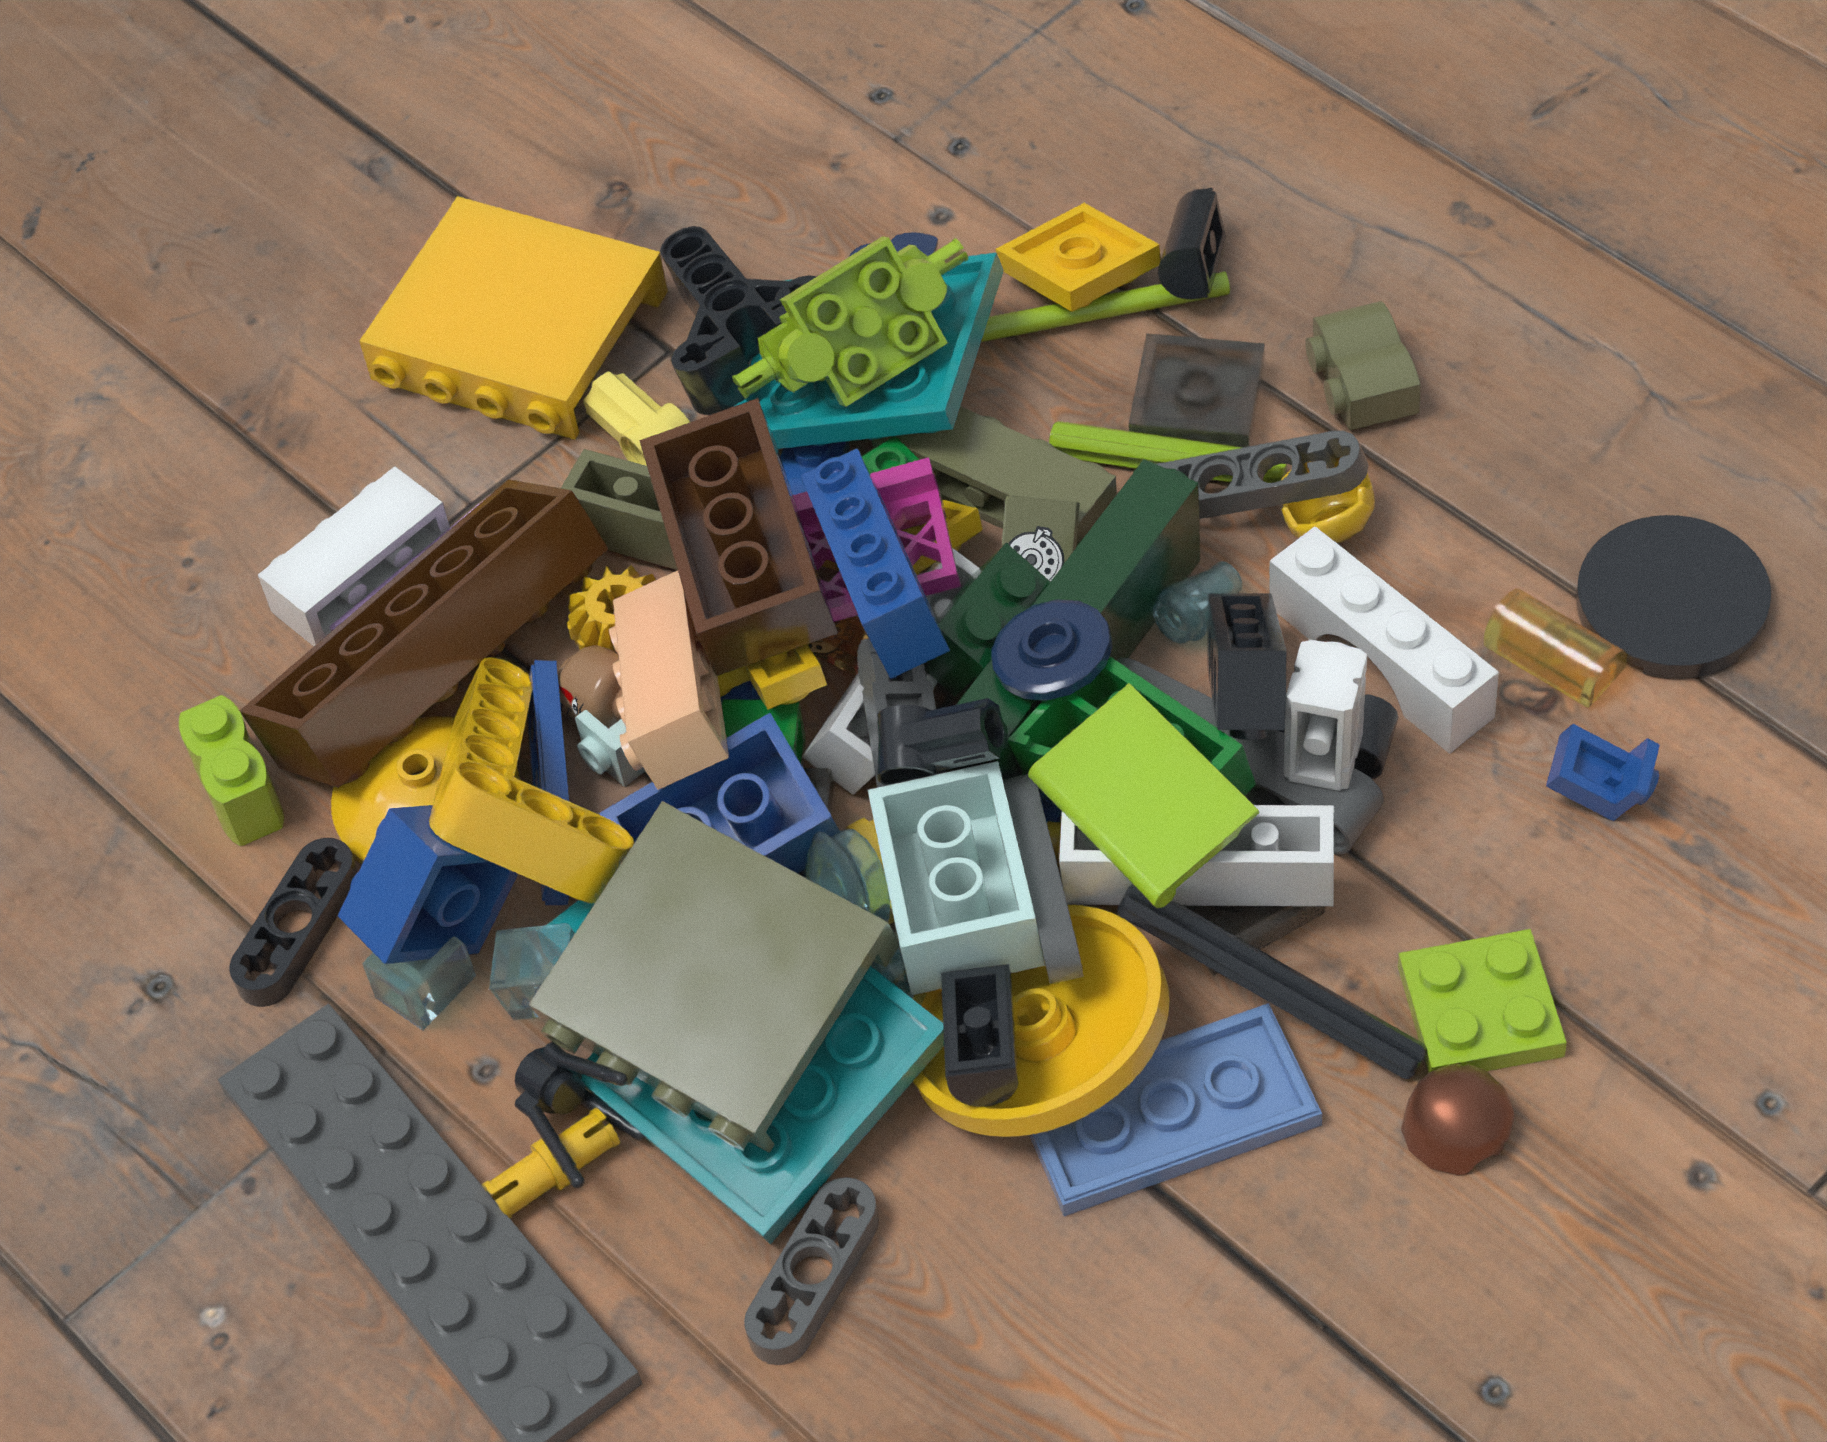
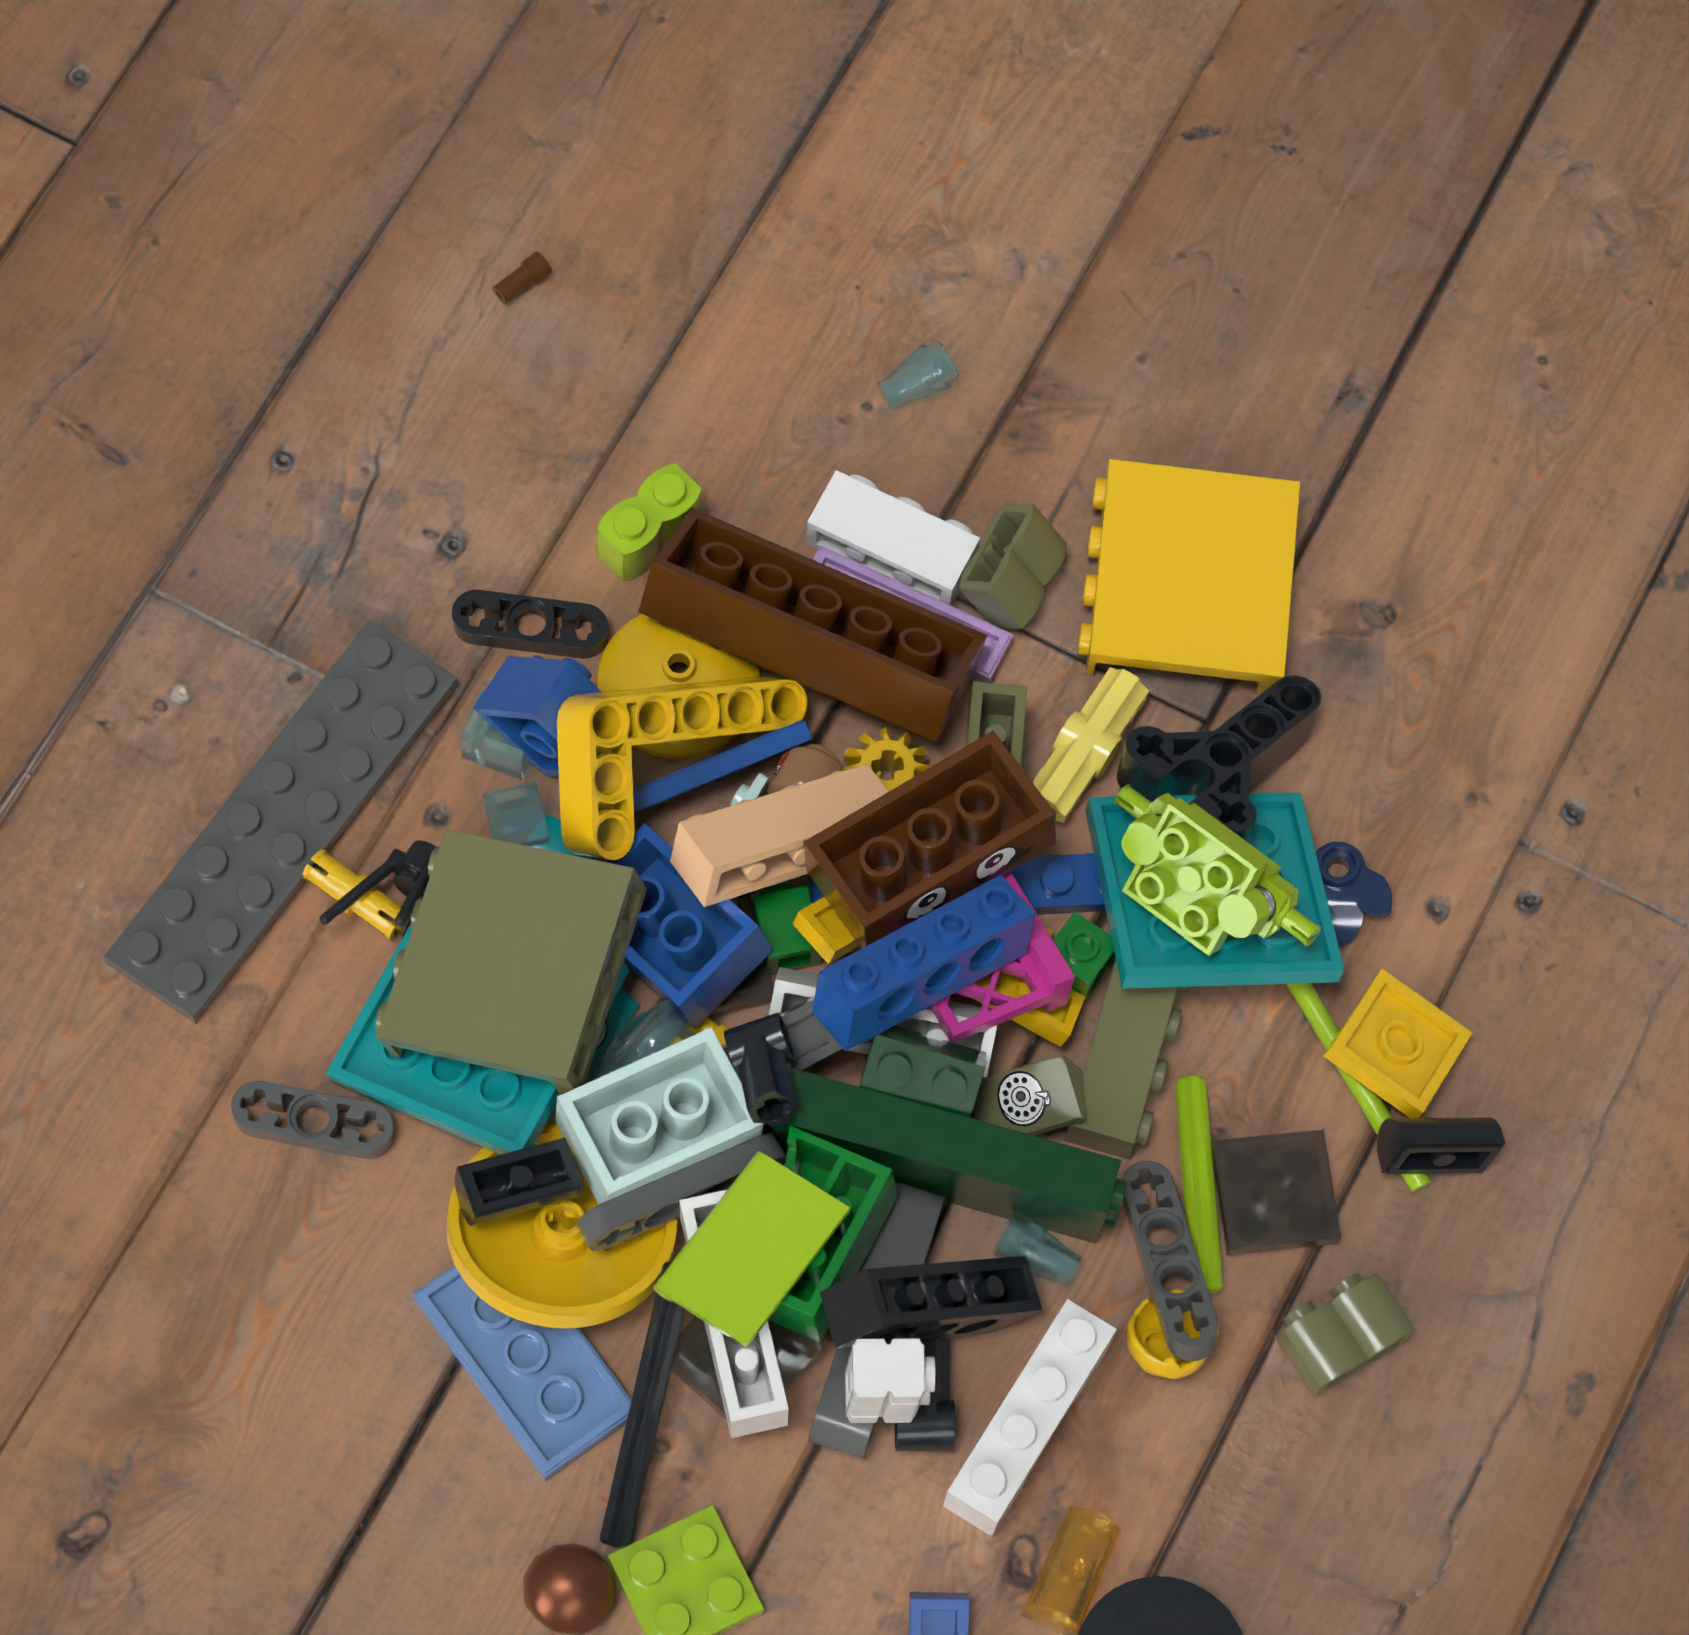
camera: 60 degrees right, 15 degrees up
dark blue wheel [991,599,1113,701] -> none
none -> clear light blue cone [877,340,959,410]
none -> olive brick [959,503,1067,629]

